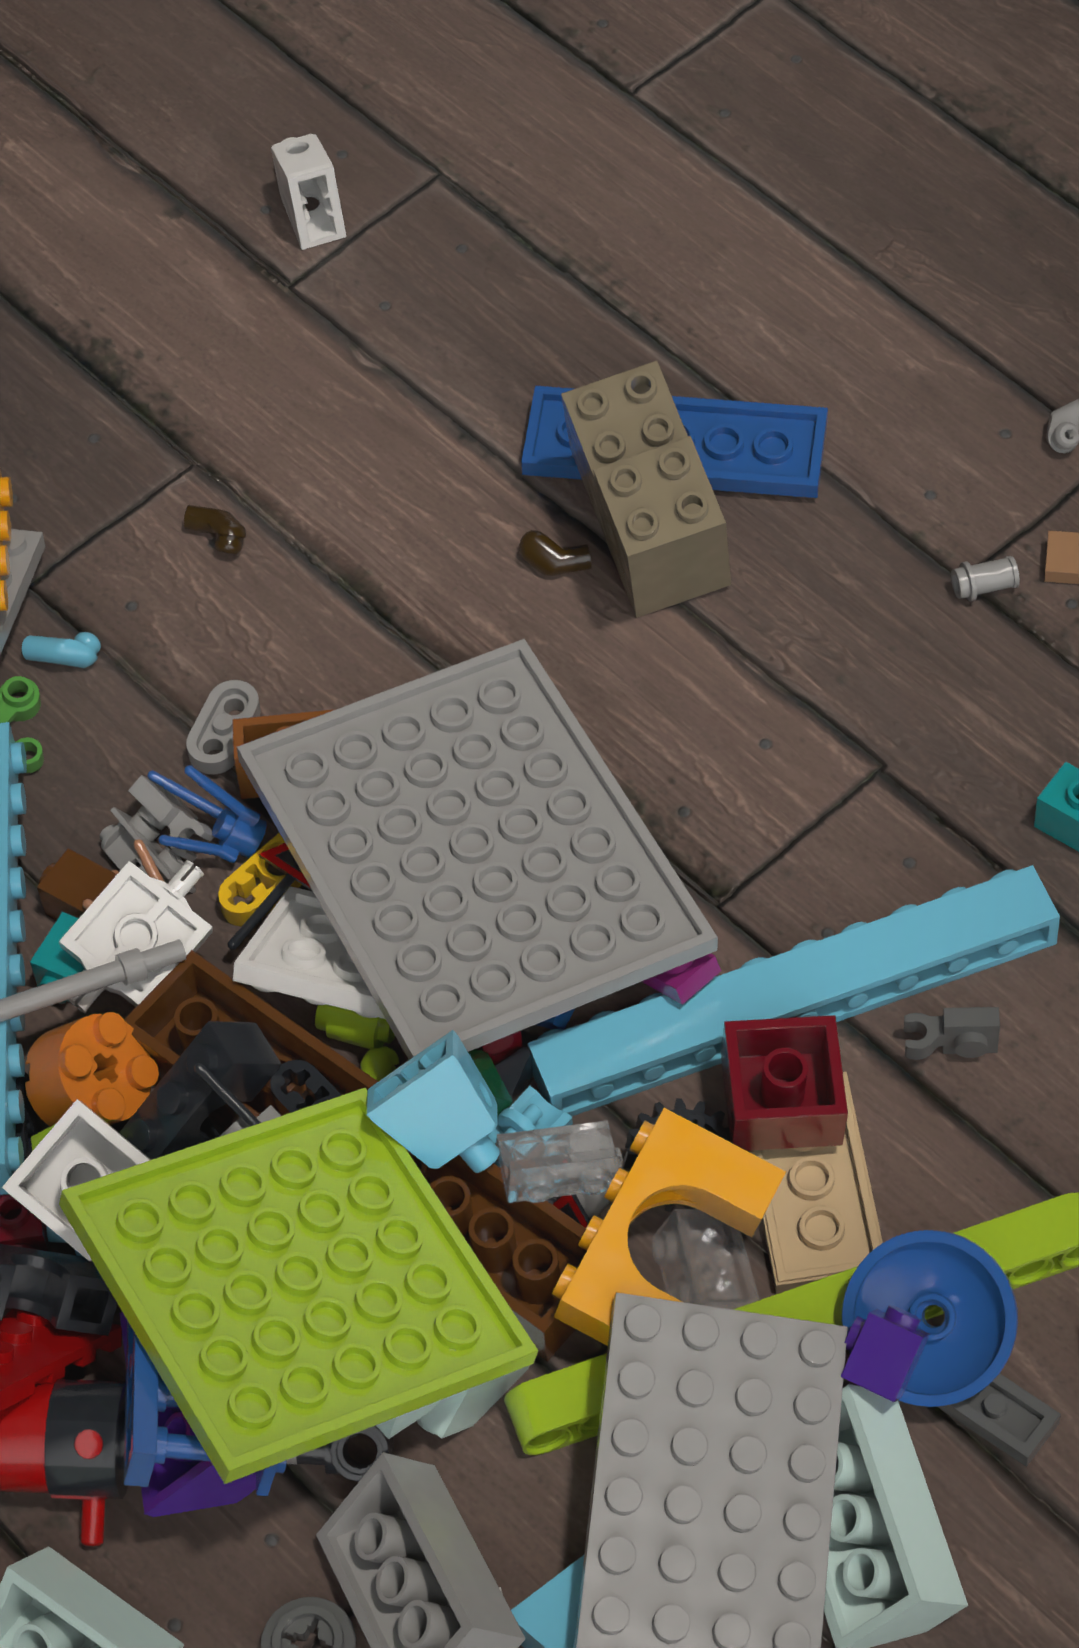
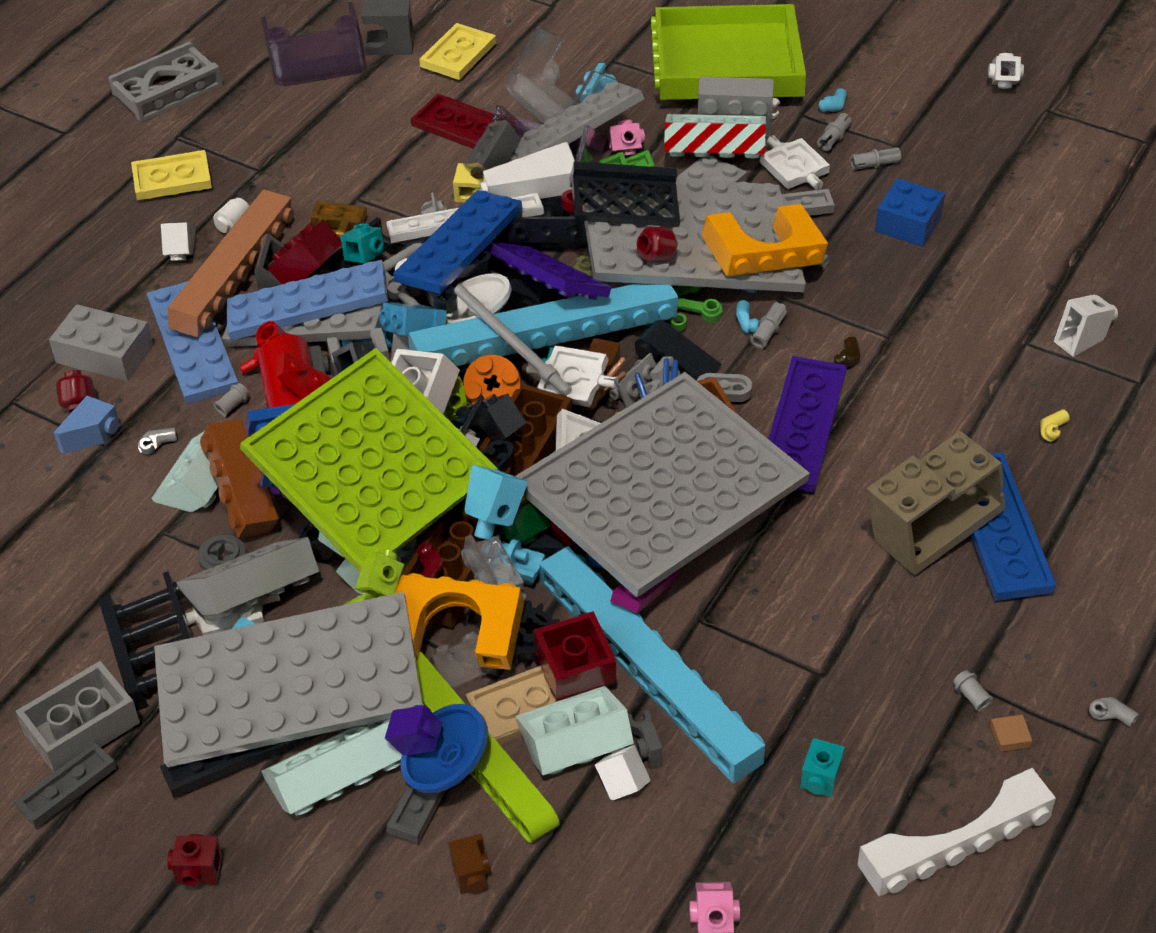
camera: 70 degrees right, 10 degrees down
none -> dark orange brick [200,419,279,539]
none -> lime brick [354,549,404,598]
none -> dark red arm [417,542,444,578]
none -> light aqua slope [515,686,634,775]
none -> white panel [595,745,650,800]
none -> black door [634,320,722,381]
none -> light grey axle [750,302,787,349]
none -> dark purple plate [768,356,847,493]
none -> light yellow arm [1040,409,1070,442]

